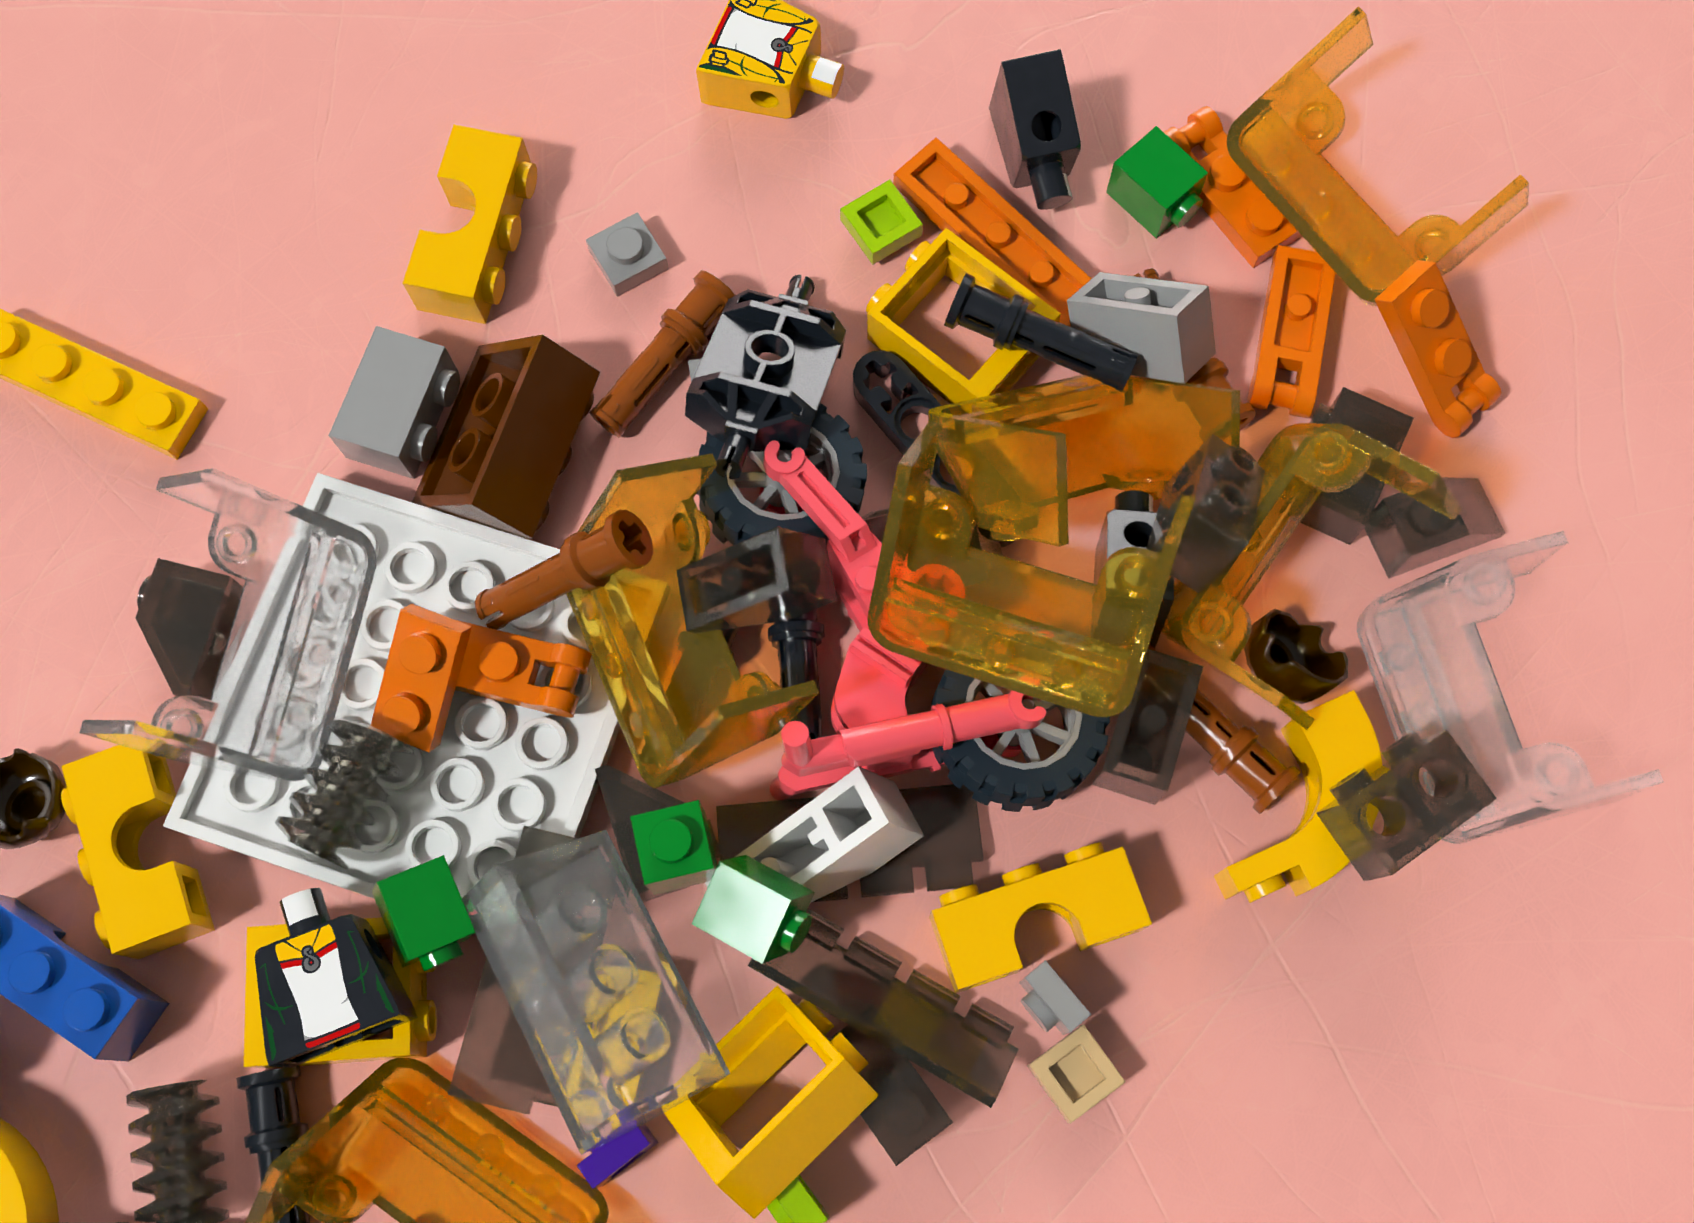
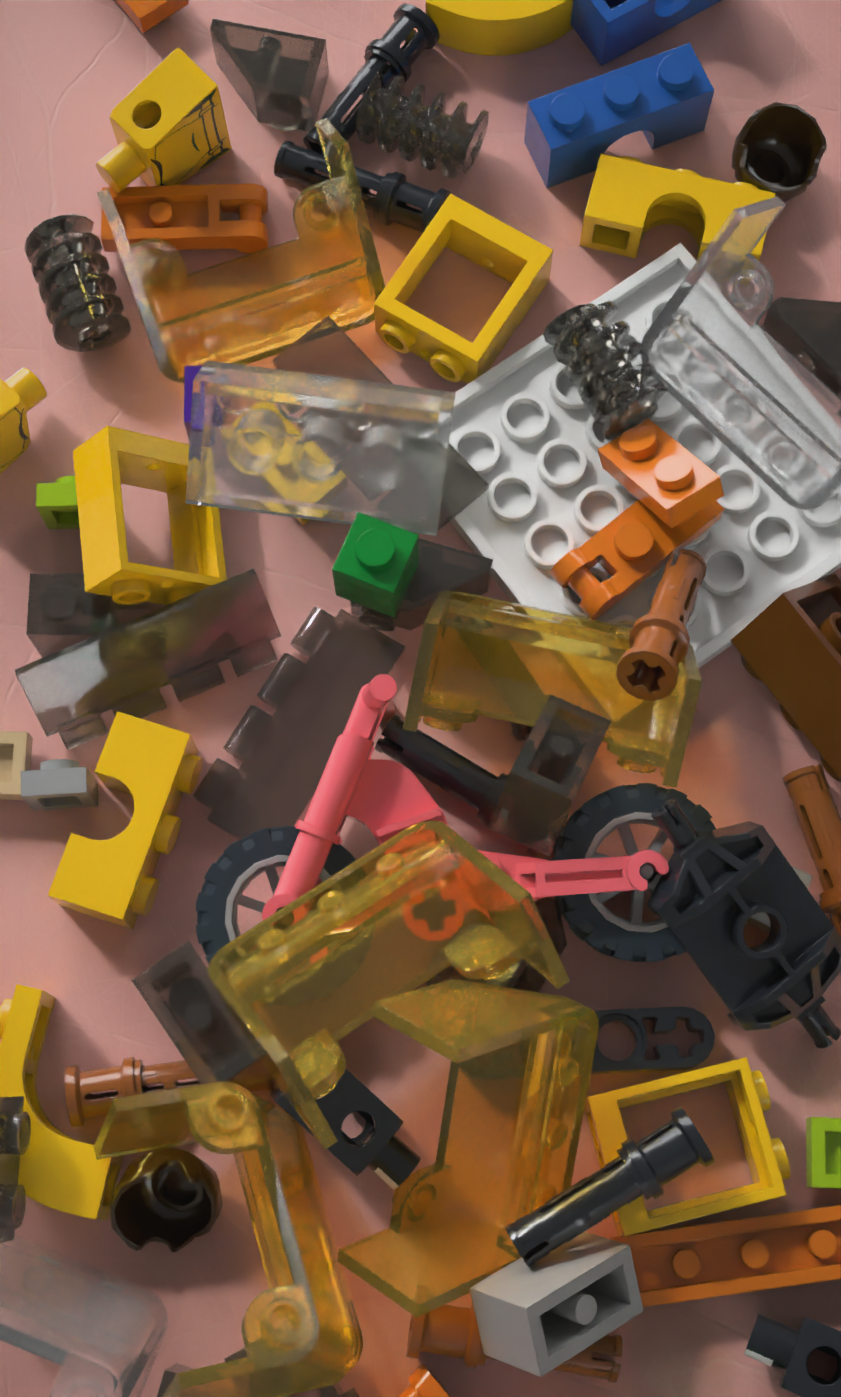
camera: 125 degrees right, 0 degrees up
torso [255,888,417,1068] -> none
green brick [372,855,475,972] -> none
brick [692,855,815,964] -> none
white slope [705,766,924,903] -> none
clear smoke brick [1144,434,1265,593] -> none

